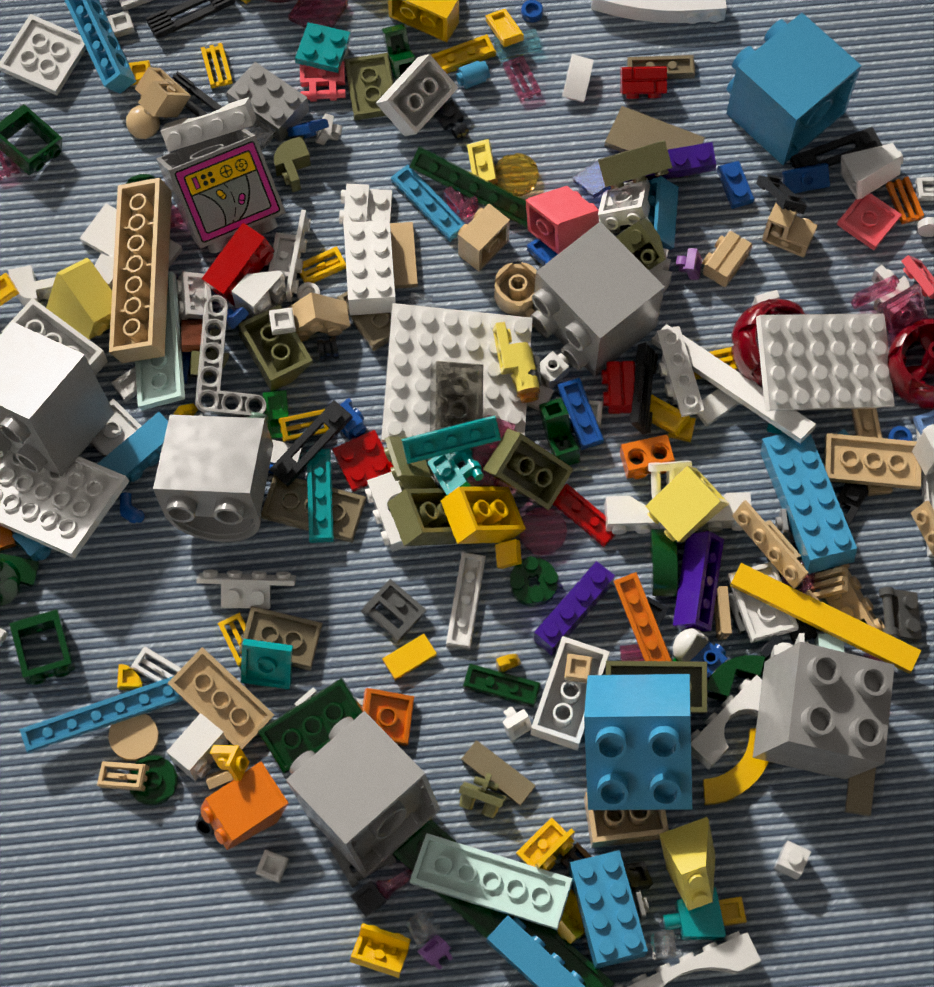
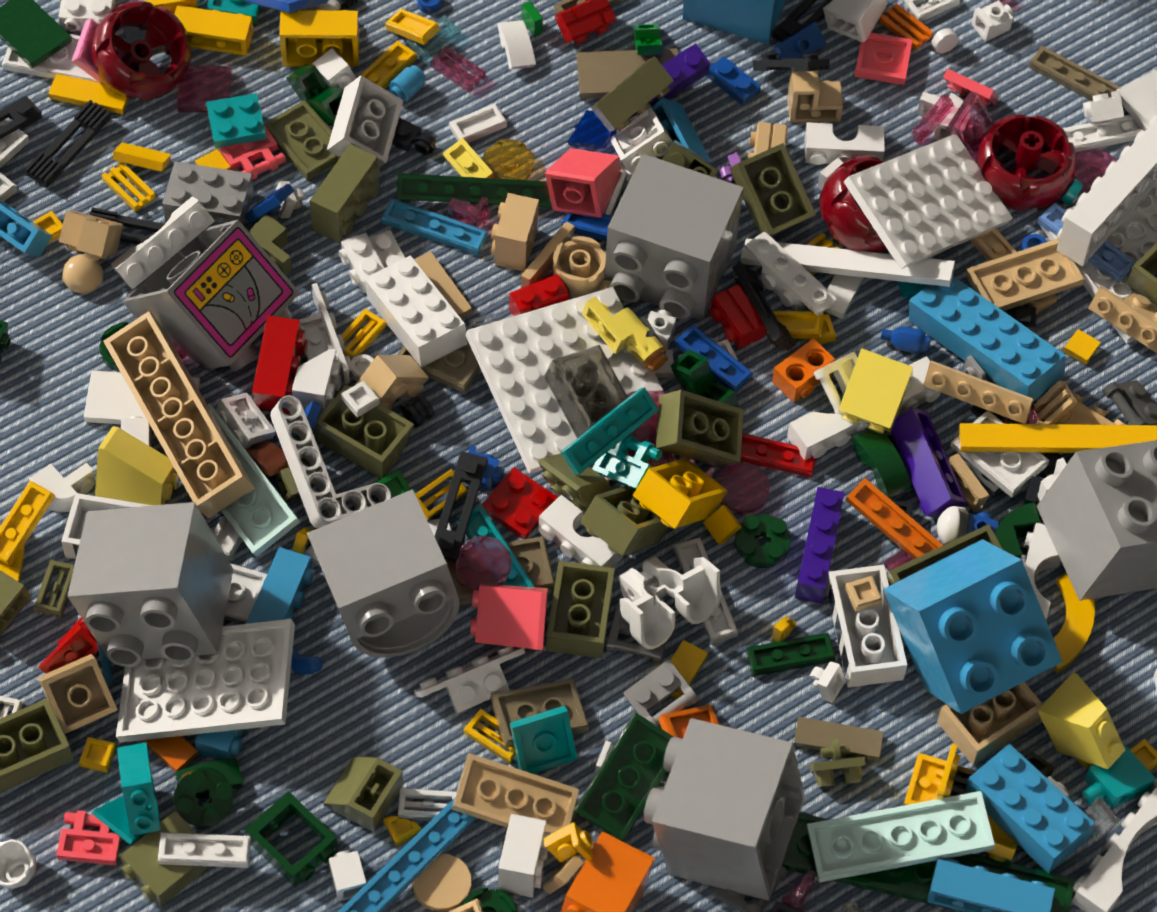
camera: 30 degrees left, 10 degrees down
none -> yellow tile [113,142,171,172]
none -> yellow tile [195,149,231,170]
none -> olive brick [310,144,381,243]
none -> white brick [312,48,356,90]
none -> olive slope [323,757,403,832]
none -> white brick [329,851,366,901]
none -> white tile [449,103,507,143]
none -> clear pink tile [455,536,512,590]
none -> coral slope [470,584,548,650]
none -> red brick [509,274,569,316]
none -> tan tile [521,222,575,288]
none -> green tile [522,1,543,38]
none -> olive brick [546,561,615,658]
none -> white piece [619,556,720,649]
none -> light grey plate [623,659,699,727]
none -> green slope [633,24,663,56]
none -> olive brick [729,143,816,236]
none -> white arch [804,122,884,165]
none -> blue plant [881,327,931,354]
none -> yellow tile [1063,329,1101,365]

